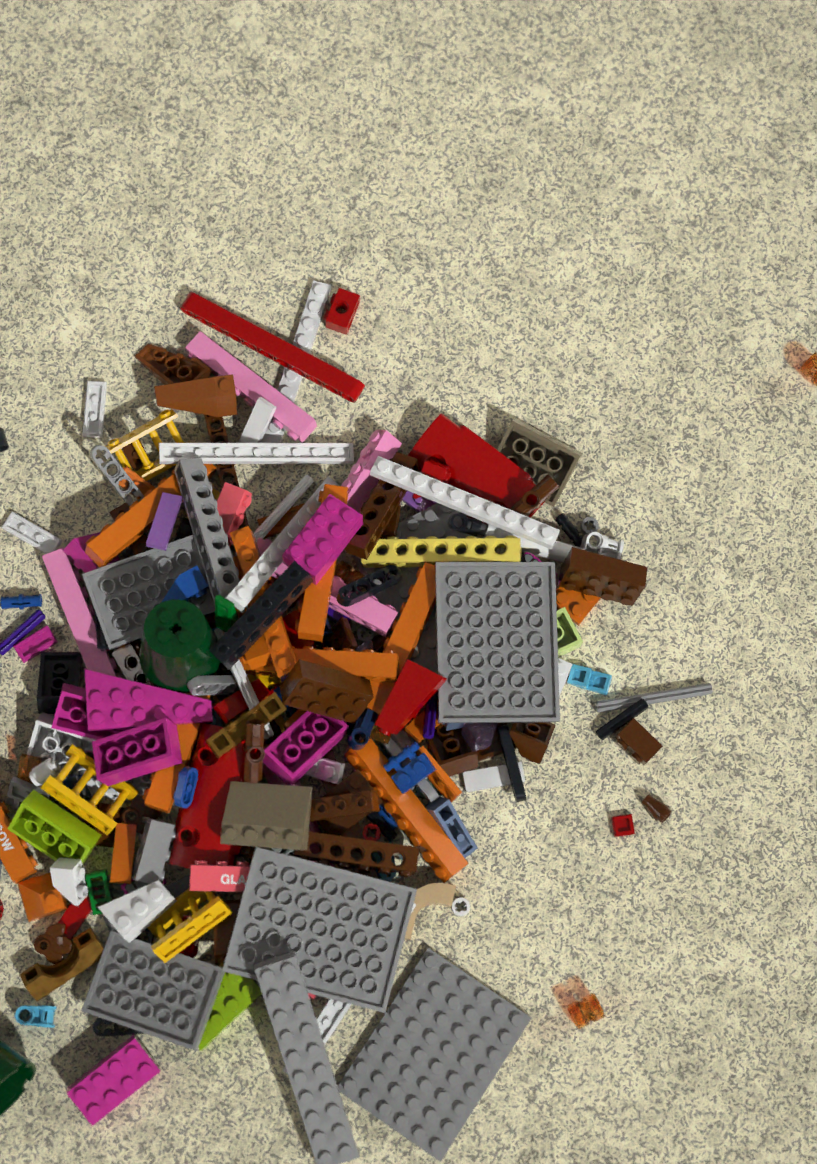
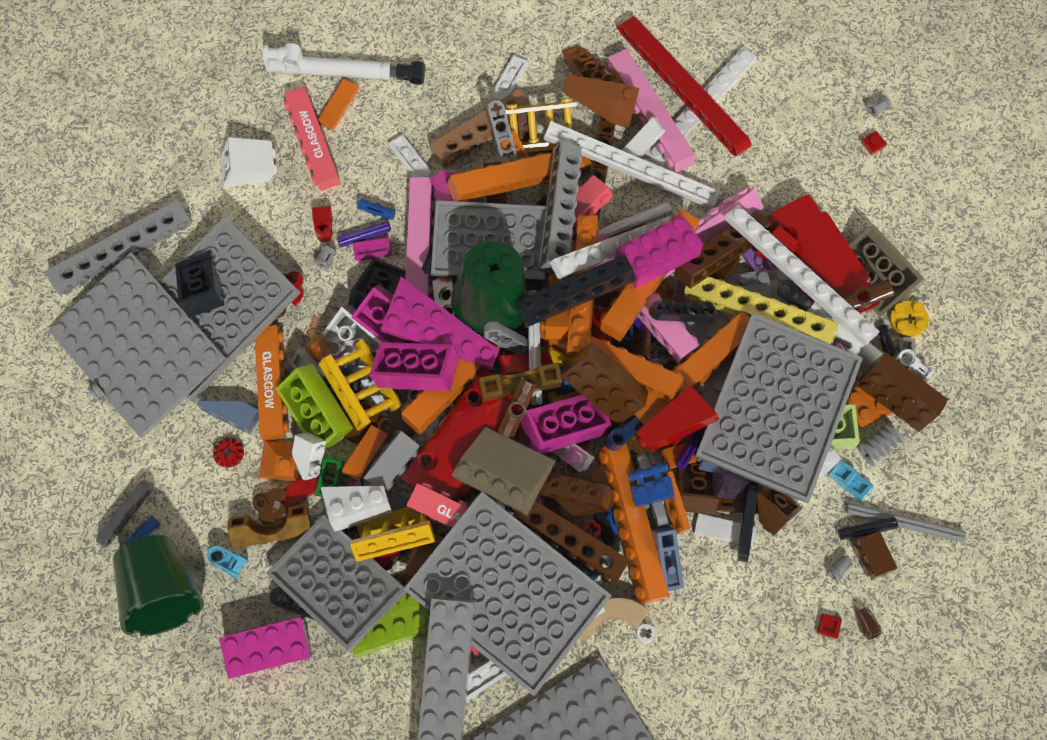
camera: 30 degrees right, 5 degrees down
white brick [29,758,61,787] -> none
medium lavender tile [146,492,182,551] -> none
blue slope [161,565,209,603] -> none
blue plate [173,766,198,808] -> none
green slope [215,595,239,633] -> none
red brick [323,288,360,335] -> none
none -> medium nougat brick [430,89,531,168]
none -> light grey pin [828,555,853,581]
none -> light grey piece [859,424,904,465]
none -> red plate [861,131,887,156]
none -> light grey bush [867,95,891,117]
none -> yellow plate [889,301,929,338]

